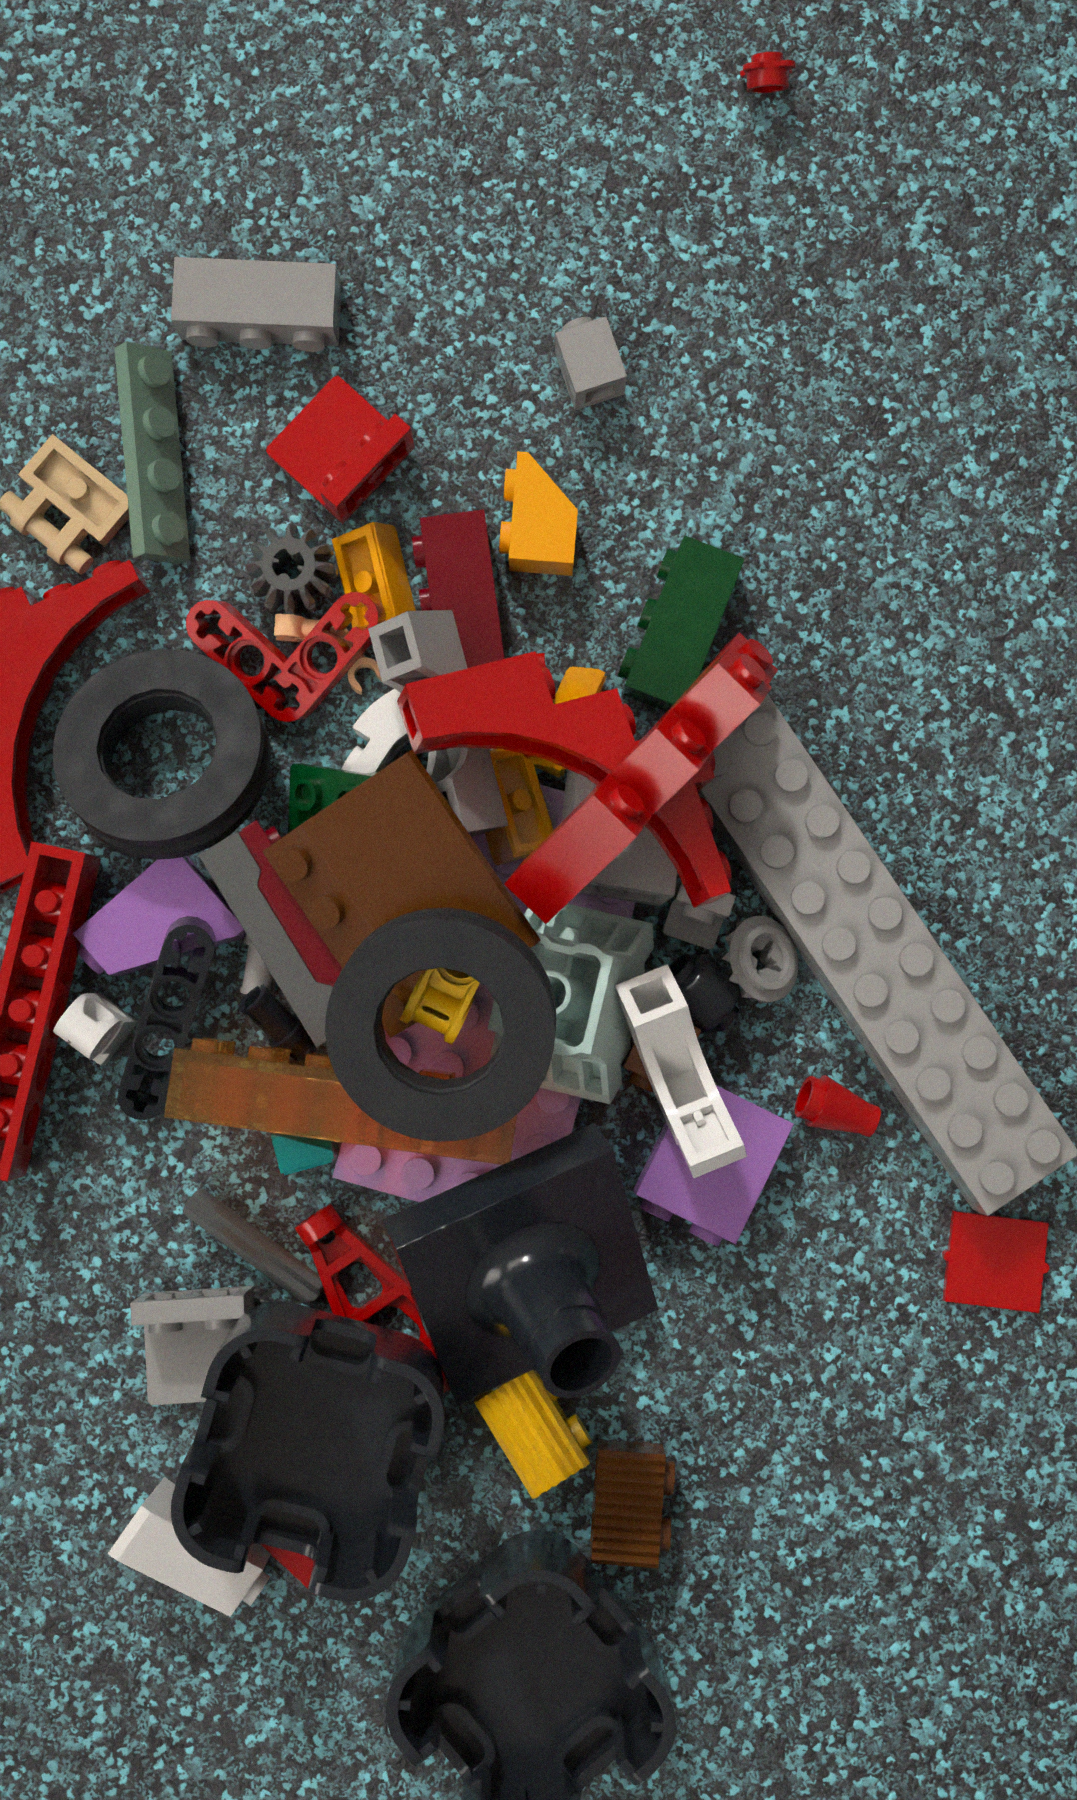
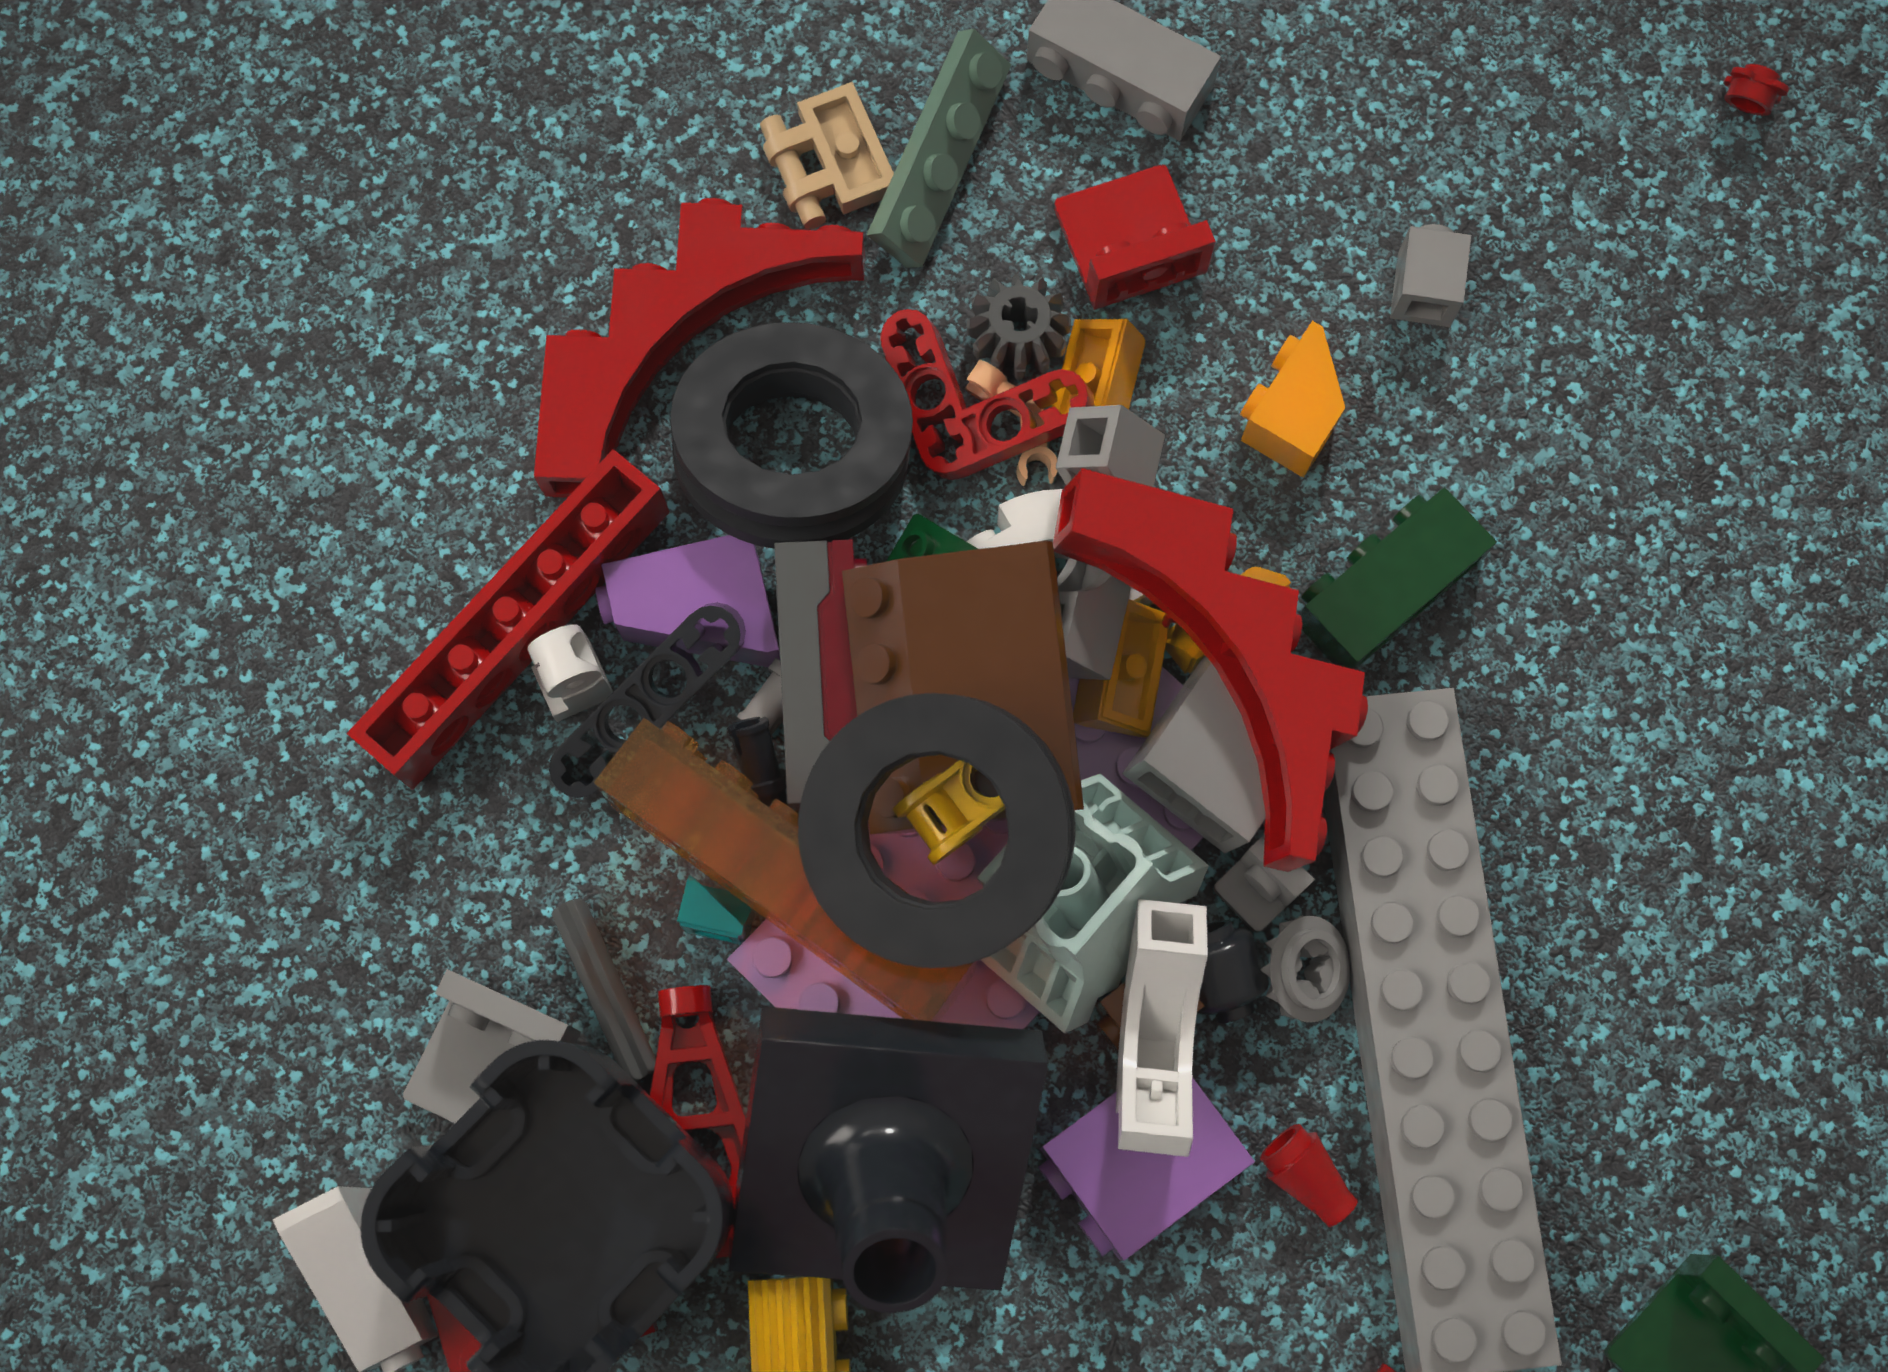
camera: 30 degrees right, 10 degrees down
dark red brick [412,509,504,668] -> none
red arch [504,632,778,924] -> none

